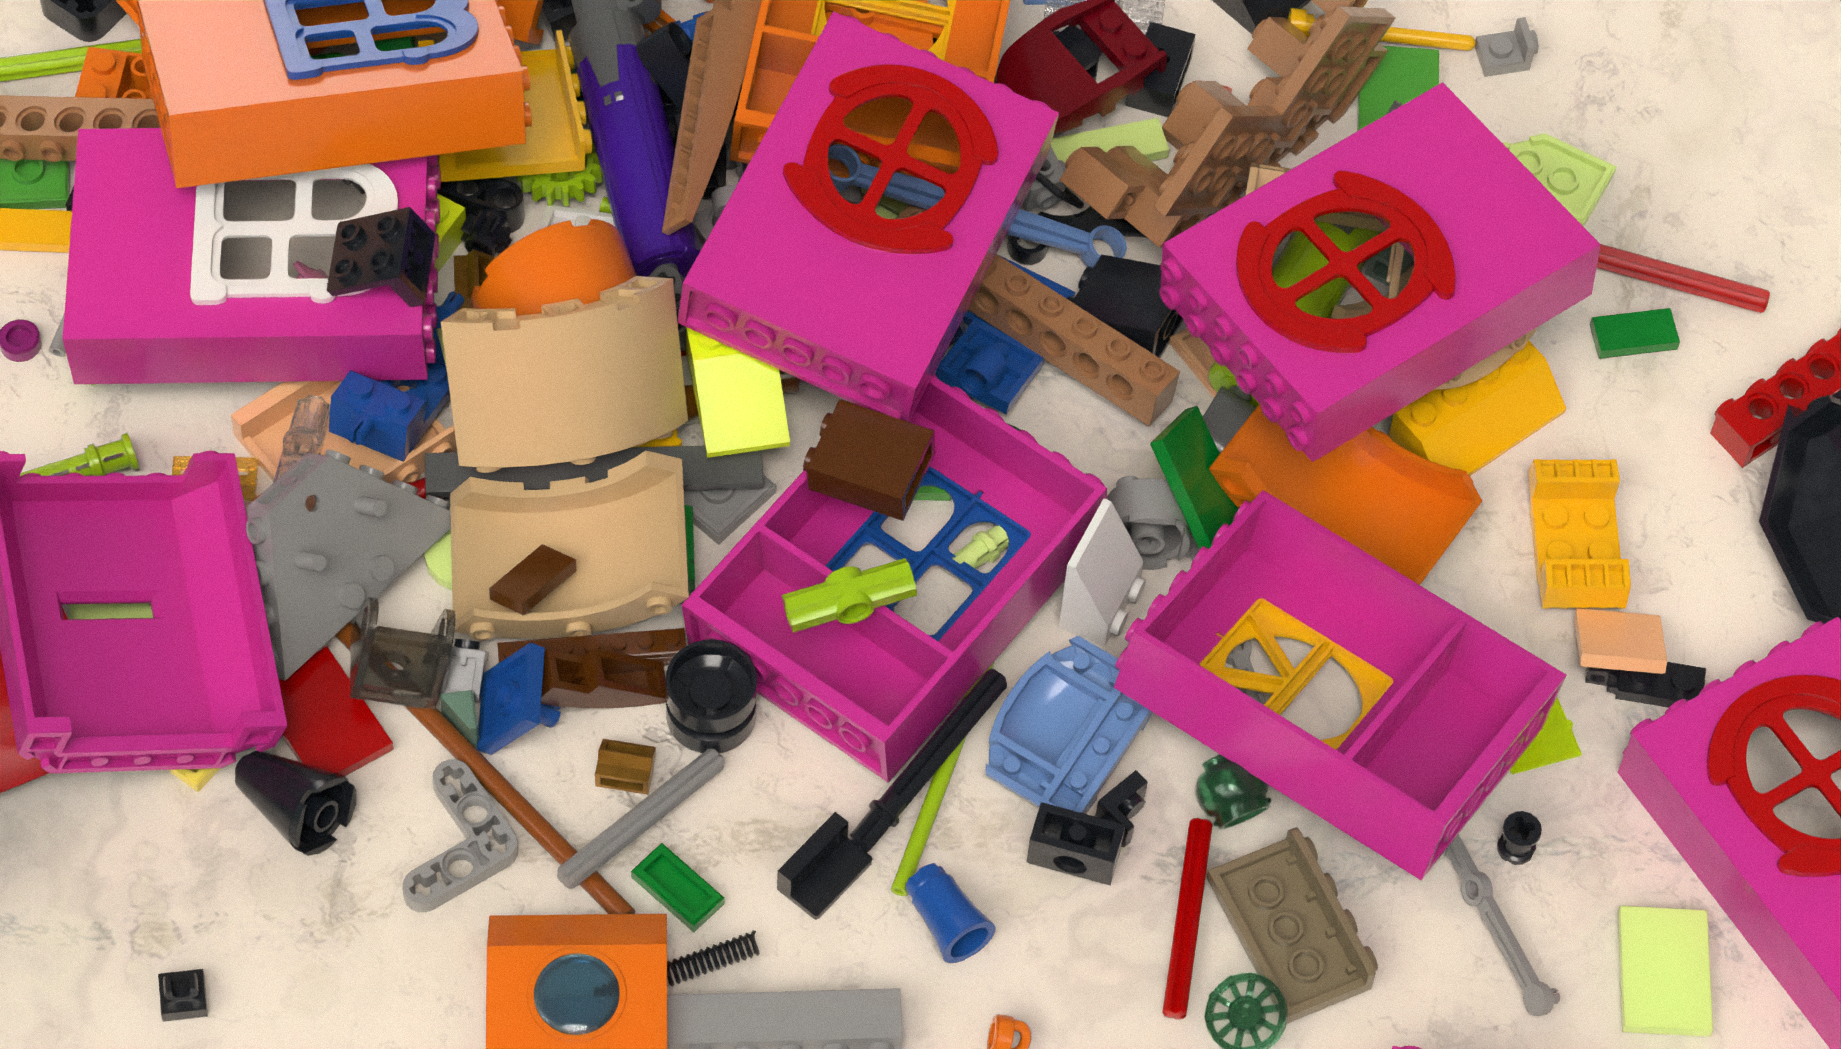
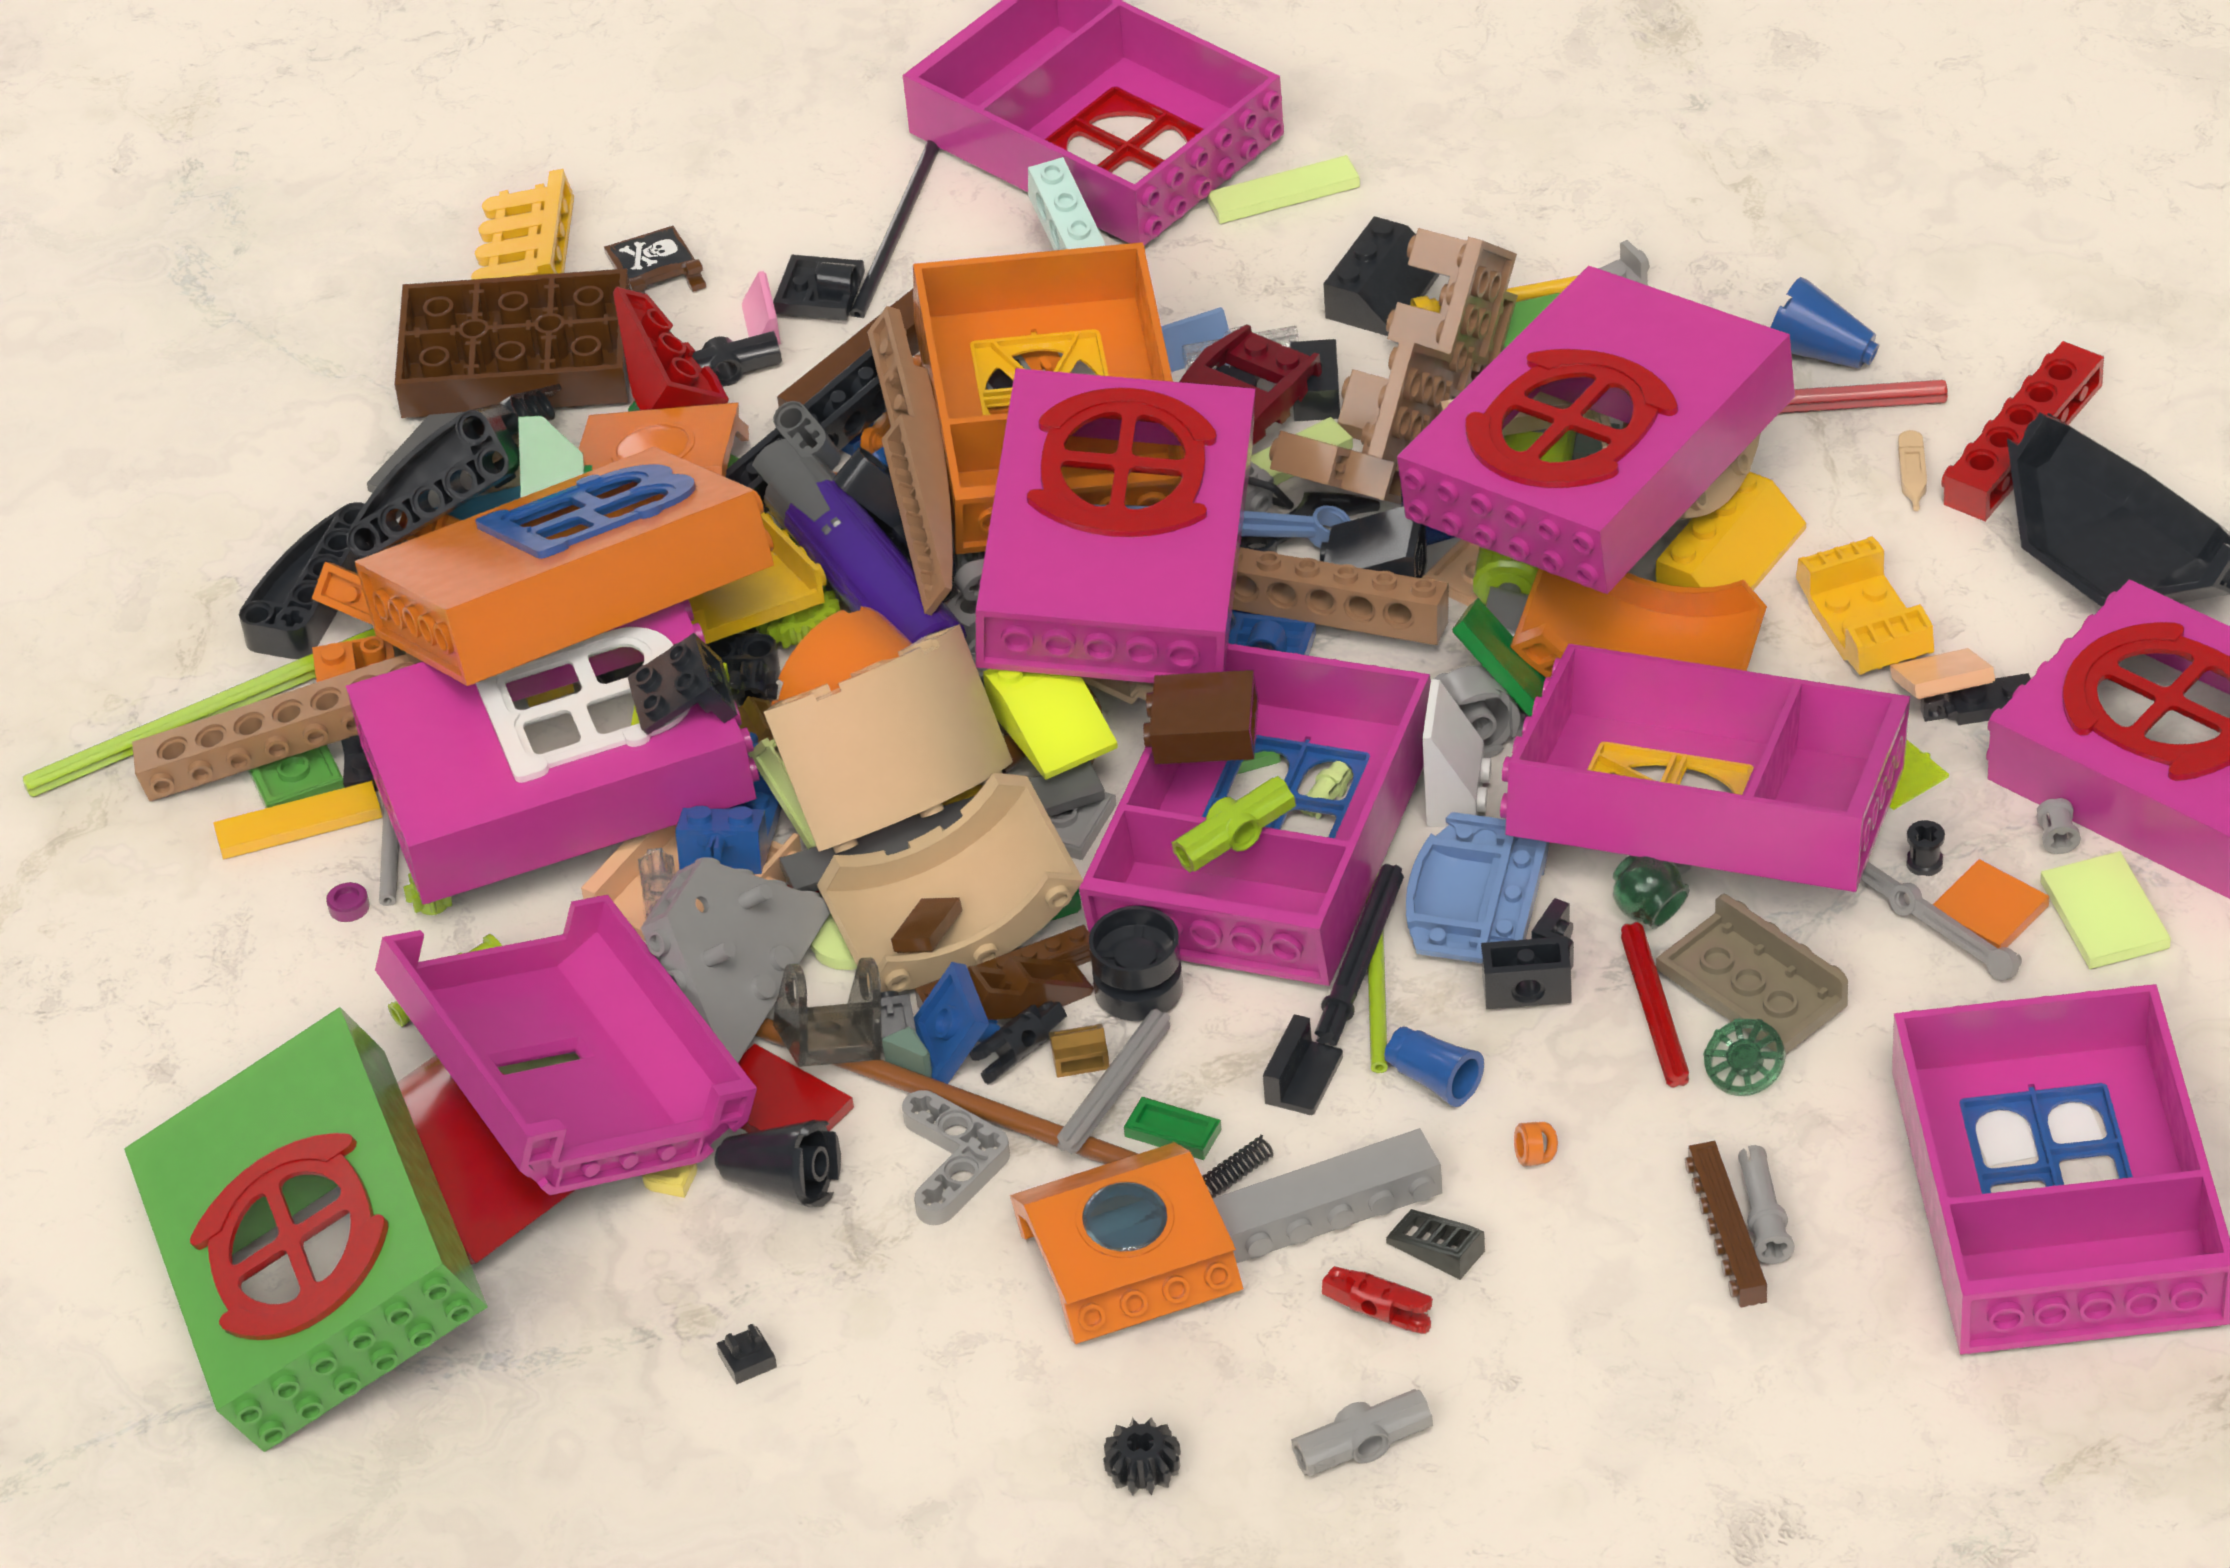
camera: 10 degrees left, 15 degrees down
green tile [1590,308,1680,359] -> none
none -> black hinge [969,1001,1067,1085]
none -> blue cone [1770,277,1879,369]
none -> tan piece [1898,430,1927,511]
none -> orange tile [1932,859,2049,948]
none -> light grey bush [2036,798,2081,854]

